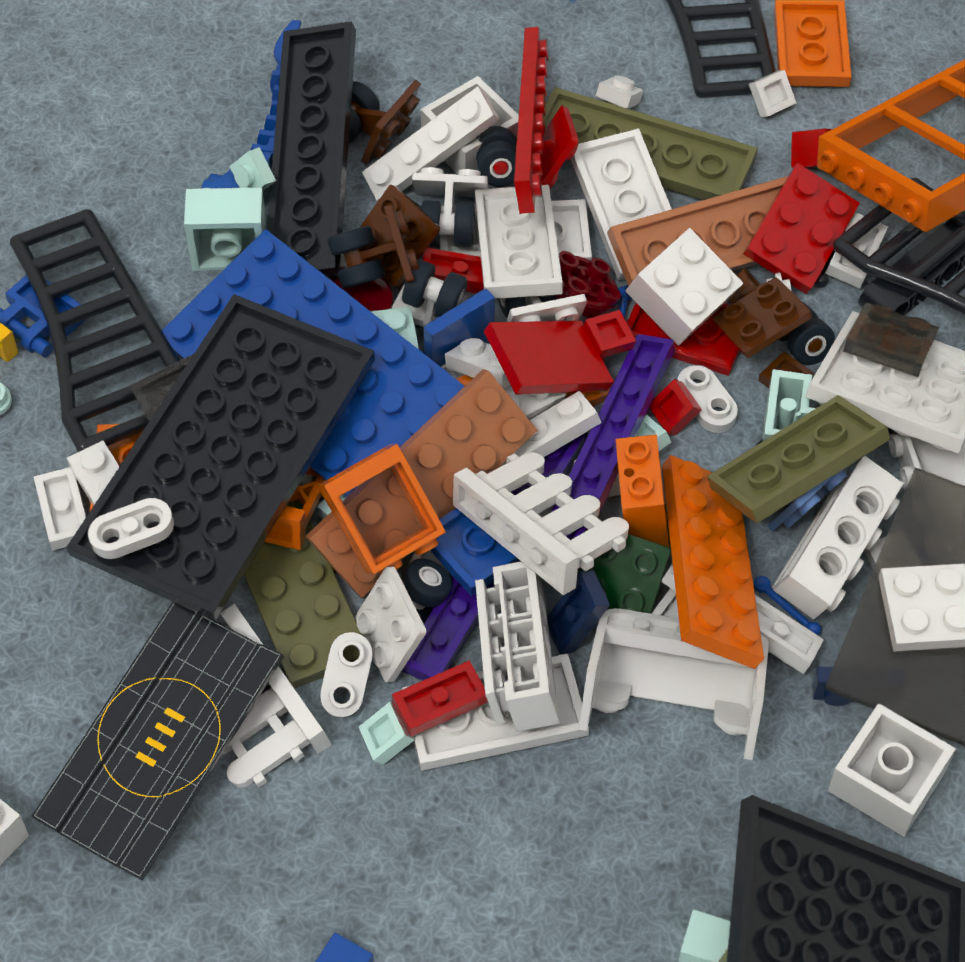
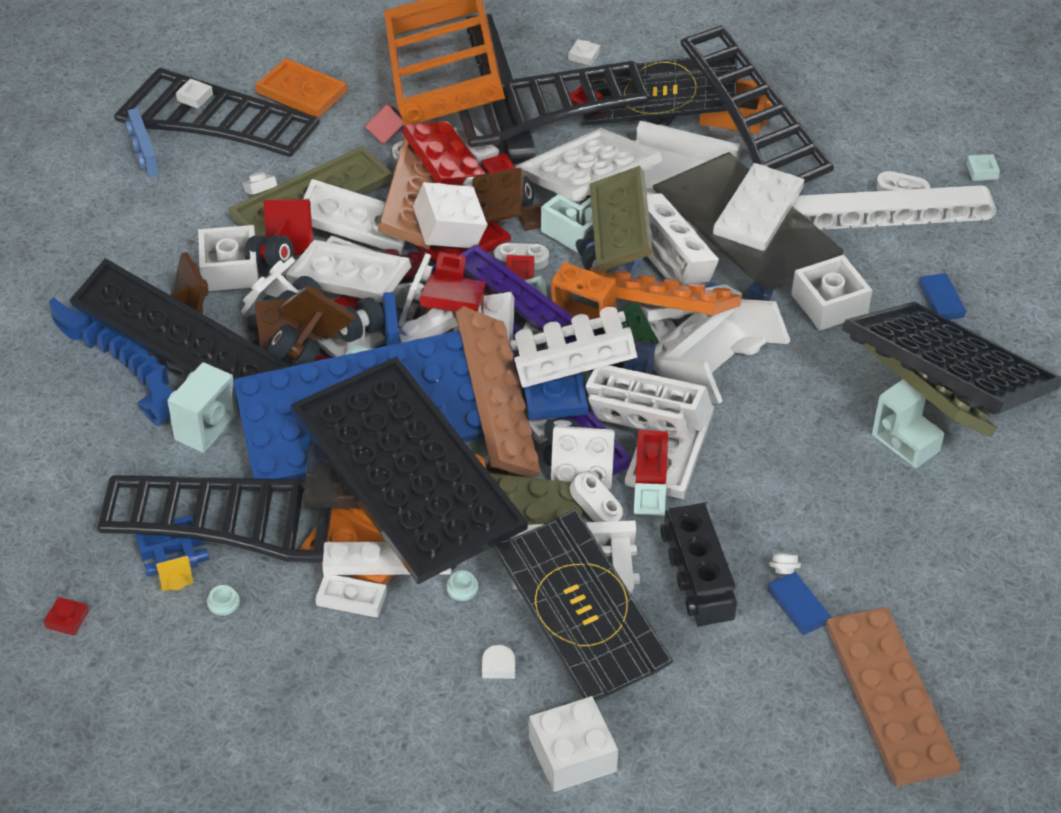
camera: 60 degrees left, 10 degrees down
white plate [88,498,174,559] -> none
light aqua plate [229,148,276,191] -> none
orange window [317,444,446,575] -> none
white plate [362,86,500,201] -> none
red plate [514,26,549,214] -> none
white plate [749,70,796,117] -> none
clear smoke plate [843,302,939,377] -> none
none -> light aqua plate [446,570,478,601]
none -> red plate [481,154,515,174]
none -> white tile [482,645,515,679]
none -> black brick [660,502,737,627]
none -> white plate [769,552,801,574]

